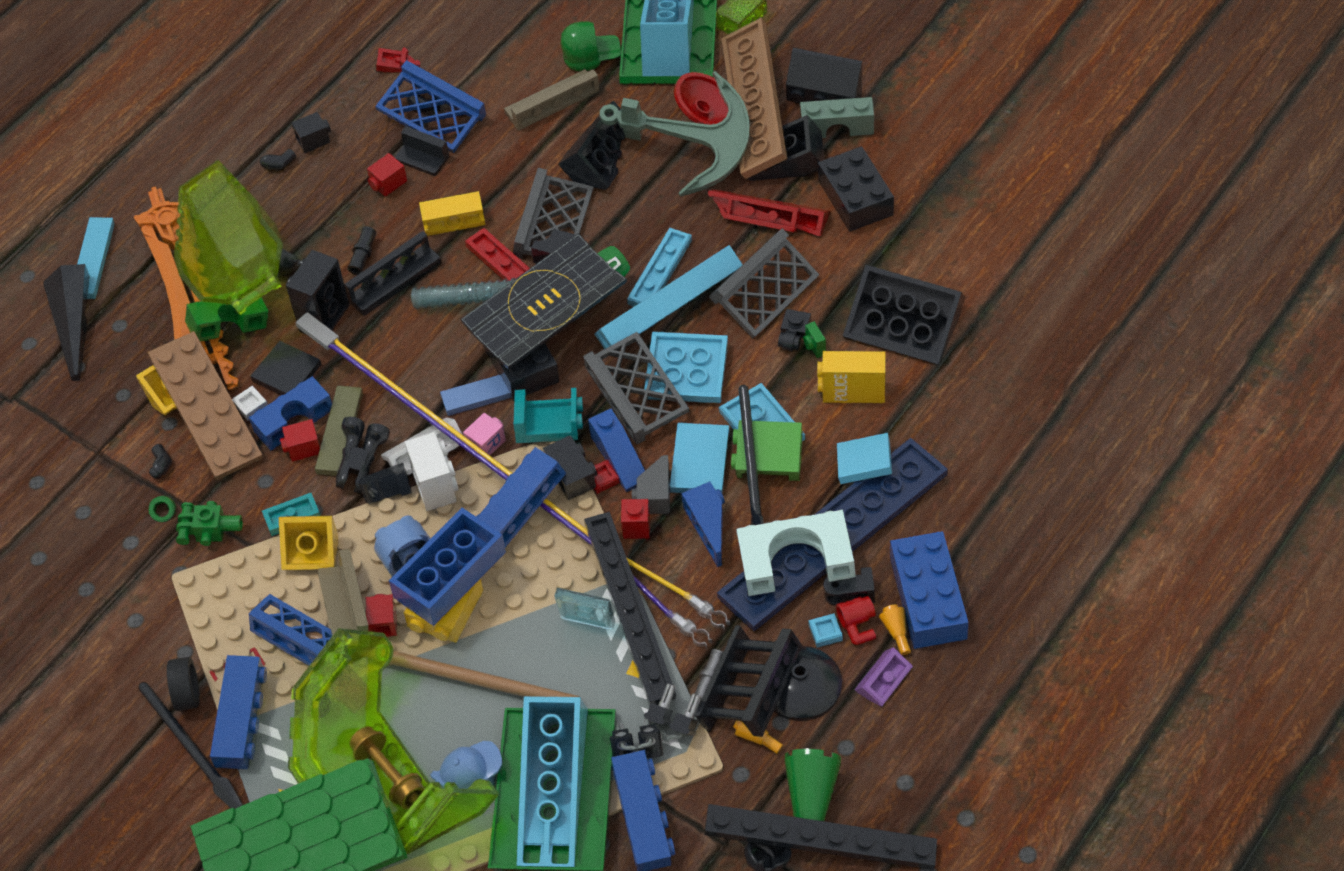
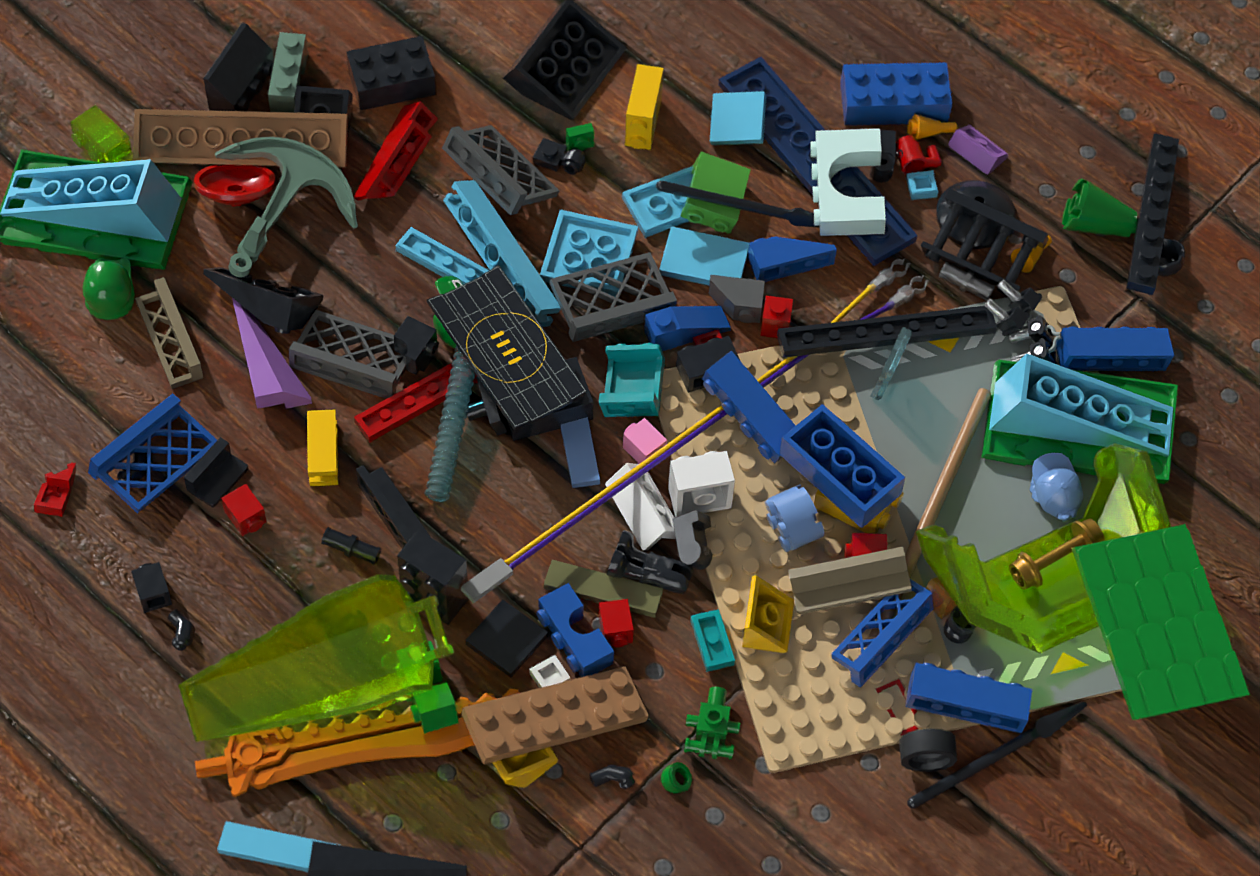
camera: 90 degrees left, 5 degrees up
none -> medium lavender wedge [232,298,312,409]

